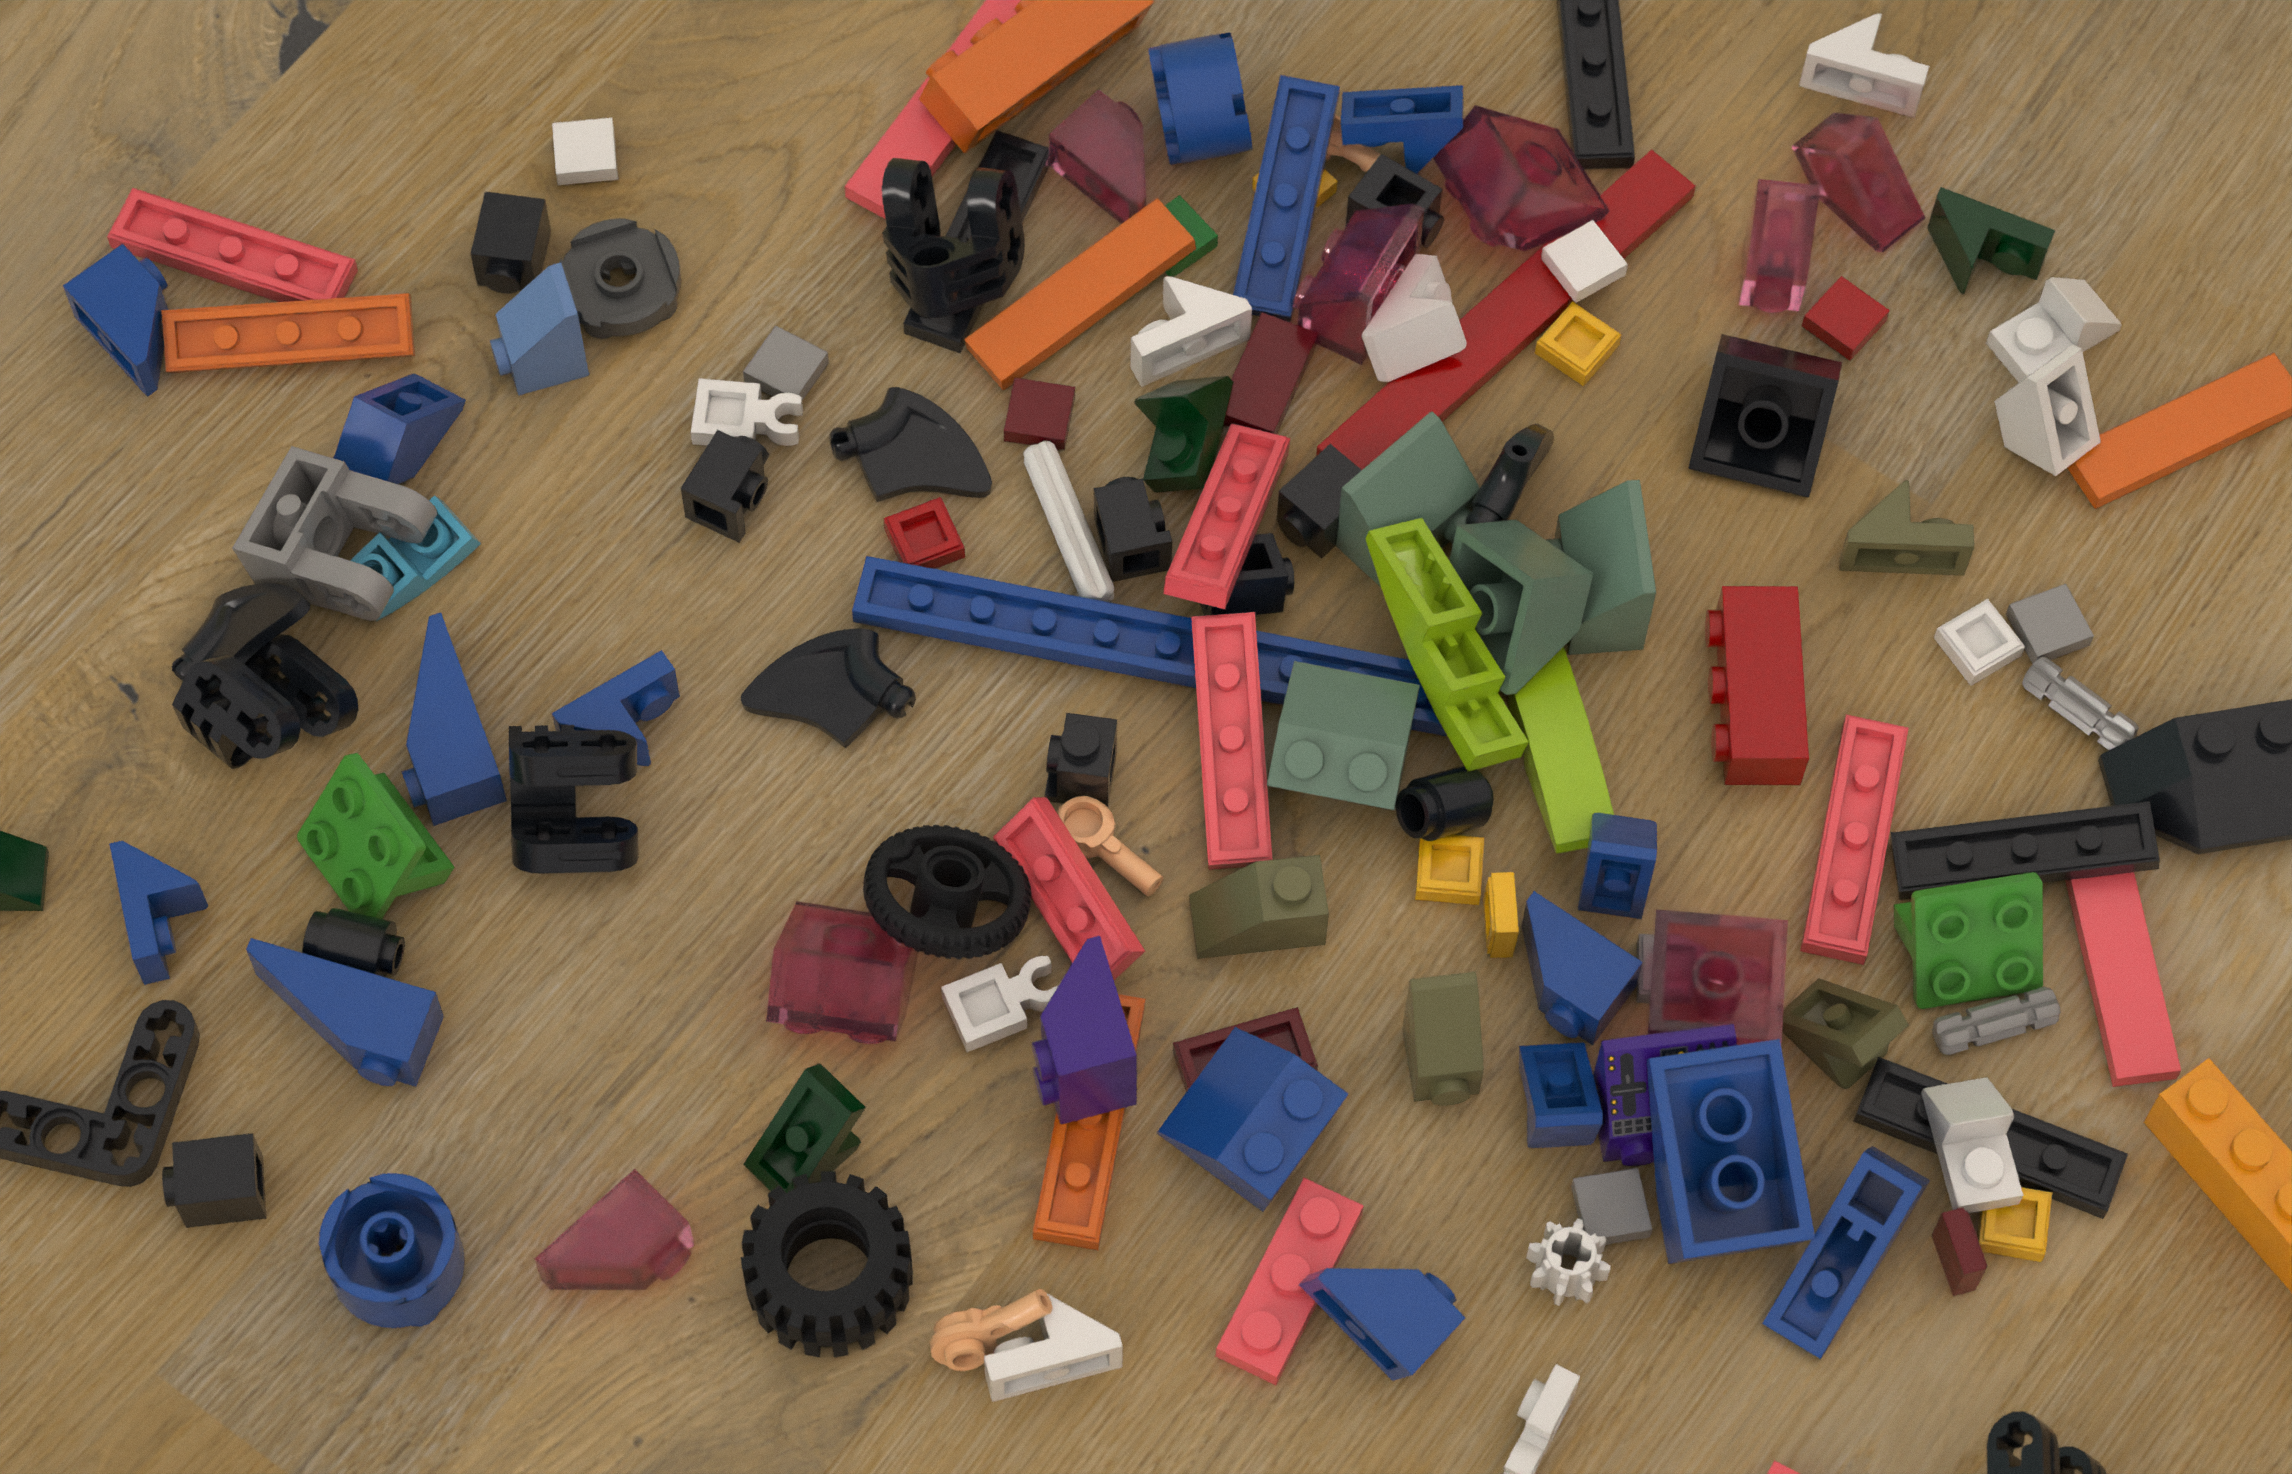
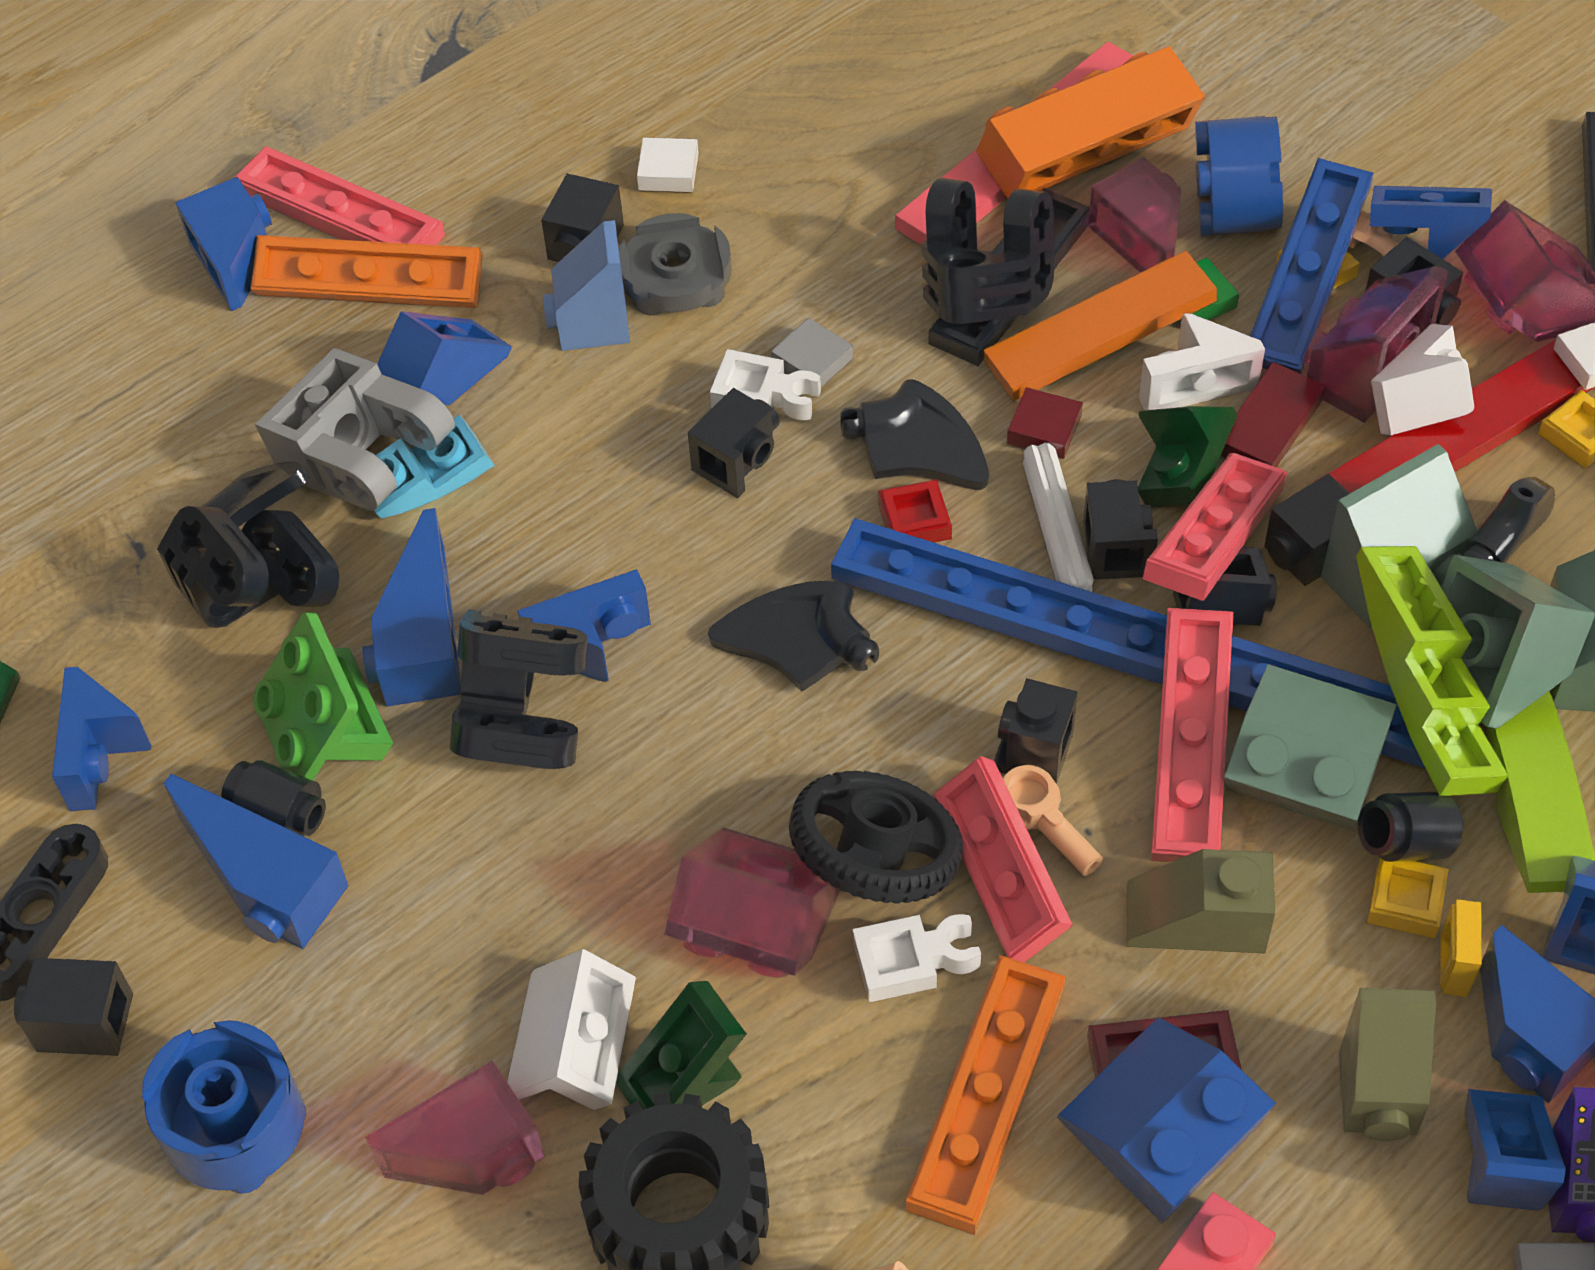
camera: 15 degrees right, 10 degrees down
dark purple slope [1032,936,1137,1125] -> none
none -> white panel [505,949,636,1110]

